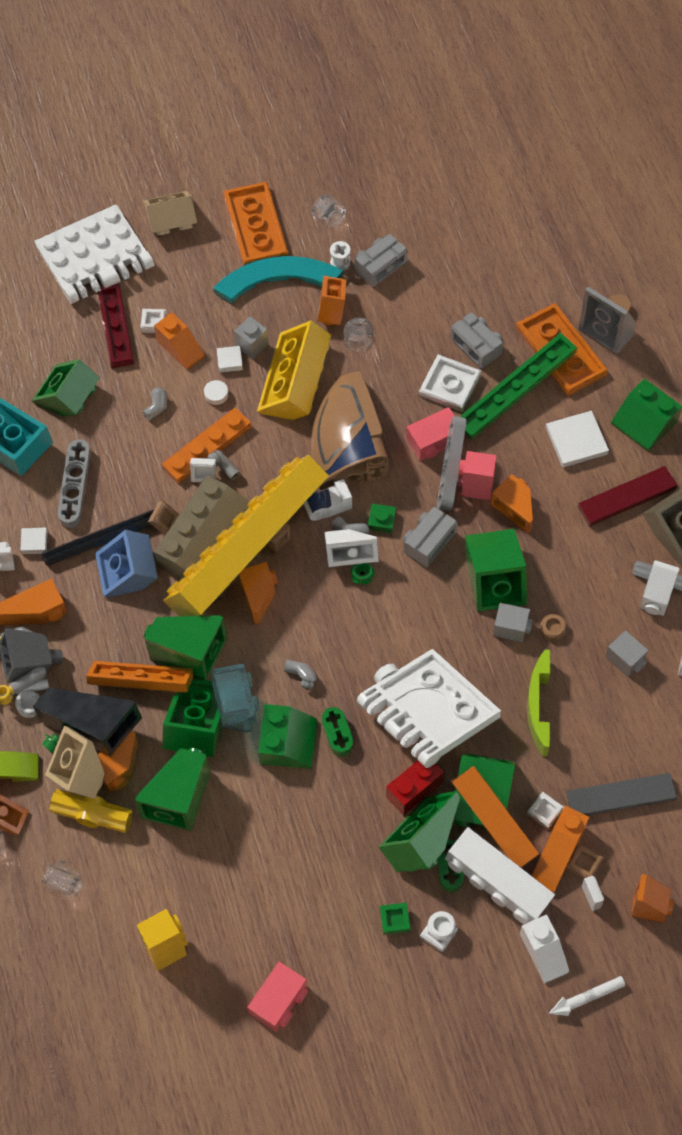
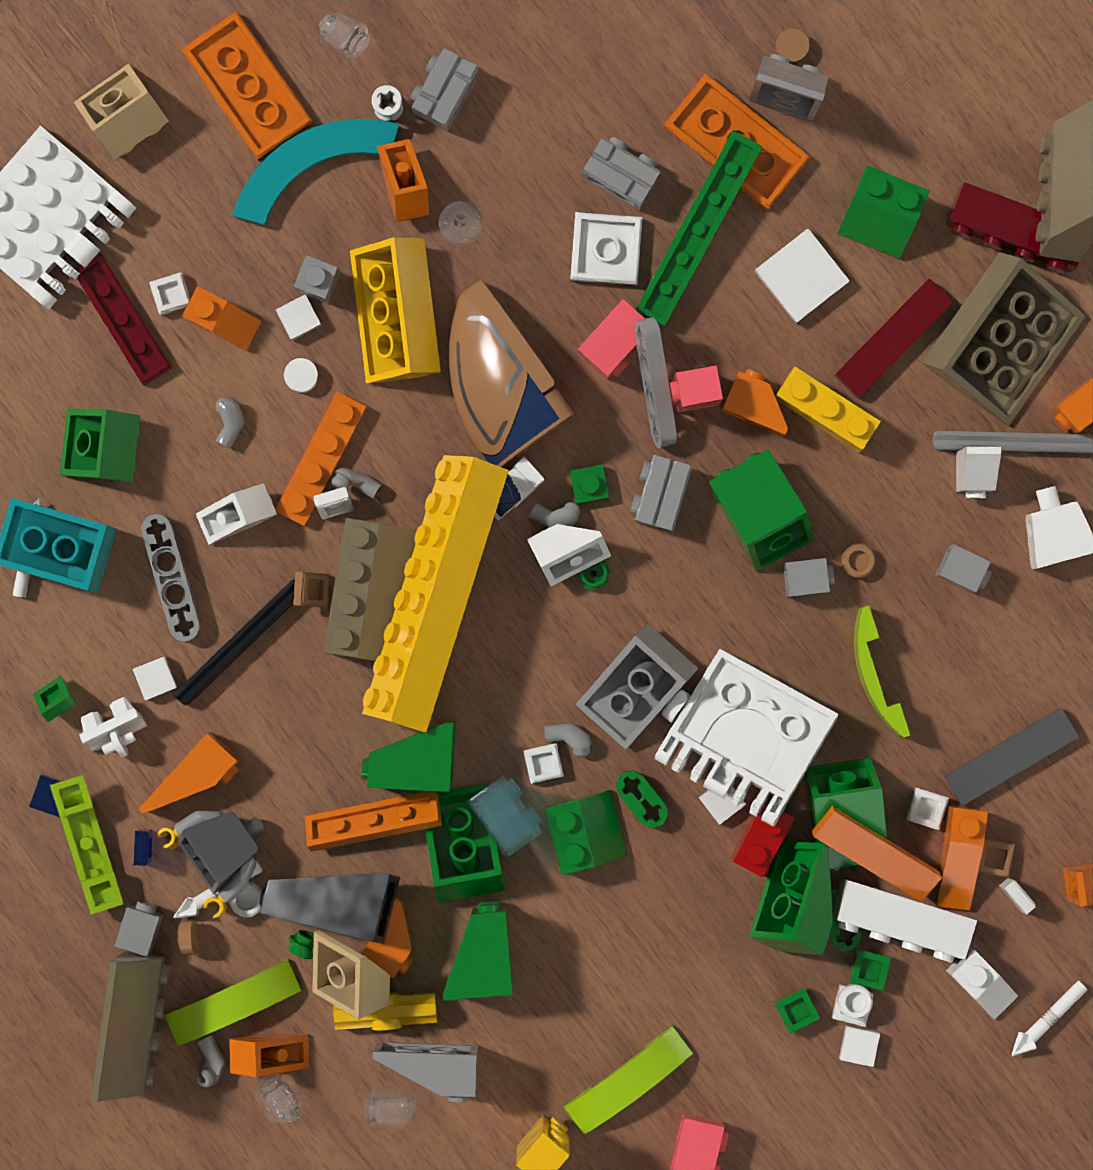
camera: 20 degrees left, 25 degrees up
medium blue slope [95,530,158,597] -> none
orange slope [238,562,278,625] -> none
none -> white slope [196,483,277,545]
none -> light grey slope [372,1042,478,1102]
none -> white tile [523,743,564,784]
none -> lime slope [564,1025,693,1135]
none -> light grey slope [575,624,698,750]
none -> white tile [698,787,746,825]
none -> yellow brick [775,366,881,453]
none -> white tile [839,1025,880,1067]
none -> green plate [849,948,891,991]

